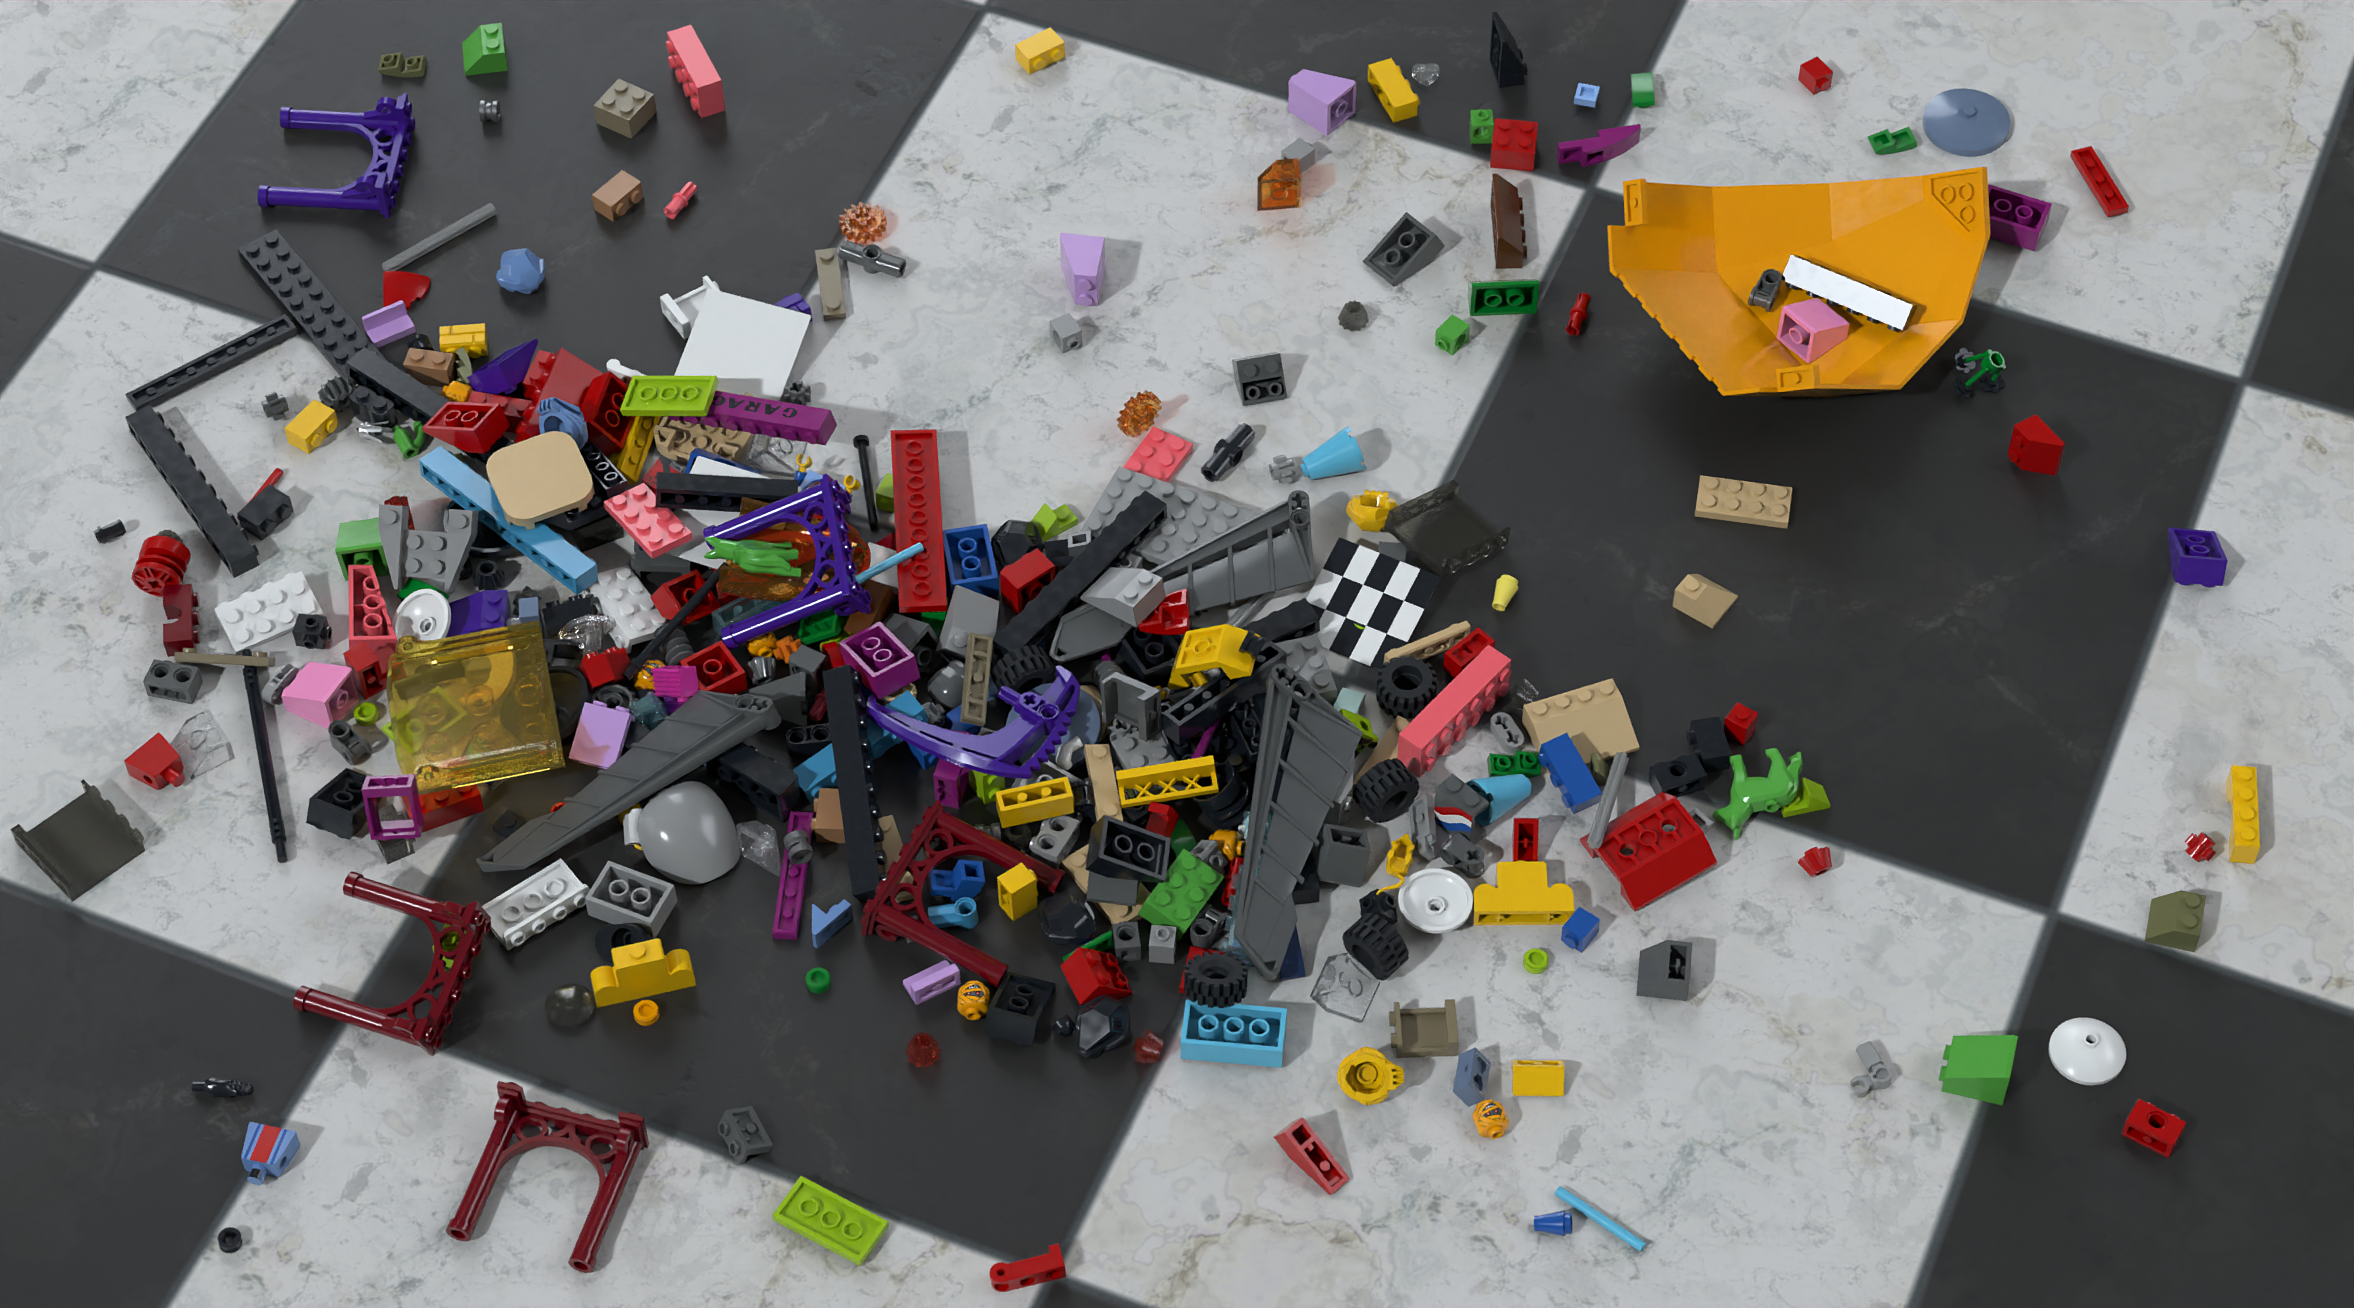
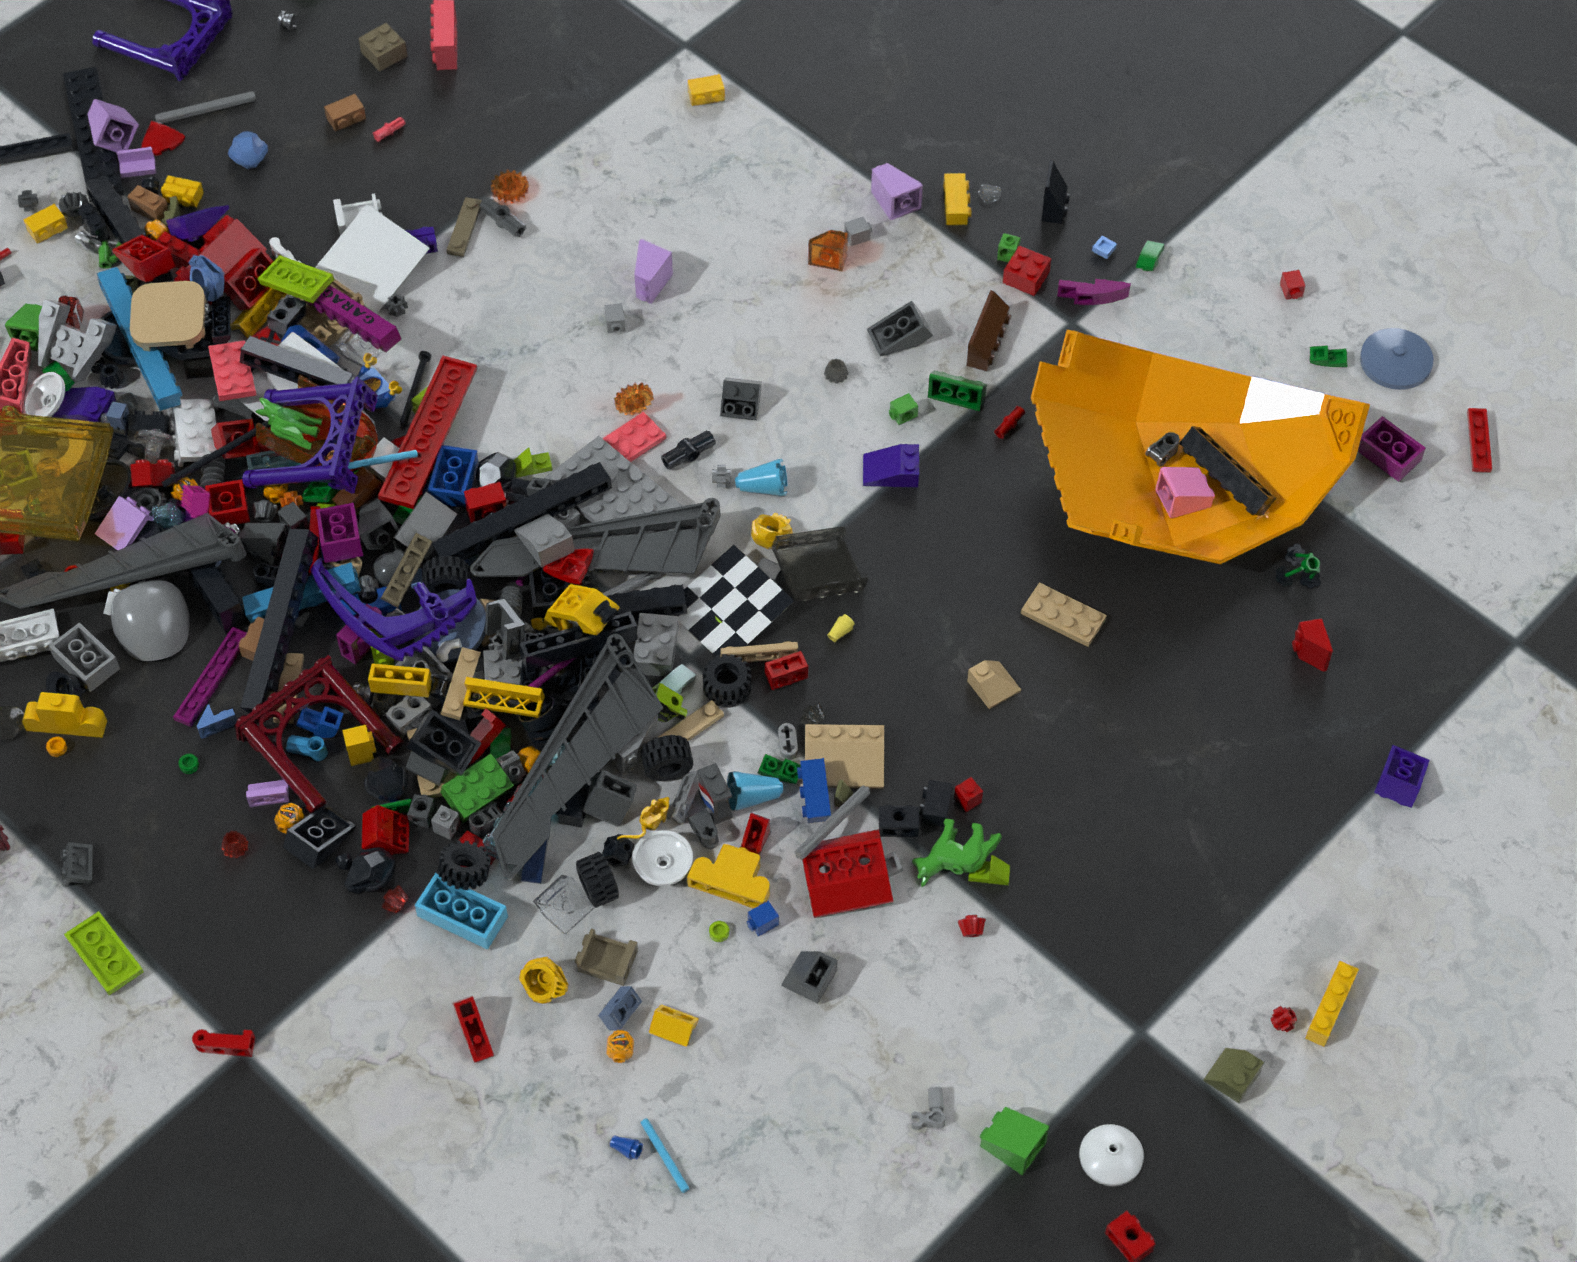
camera: 20 degrees right, 5 degrees up
clear slope [736,820,782,877] -> none
flat silver wheel [783,830,814,865] -> none
coral brick [1397,645,1511,778] -> none
none -> lavender slope [88,99,139,152]
none -> black brick [267,294,306,336]
none -> dark purple slope [863,444,919,487]

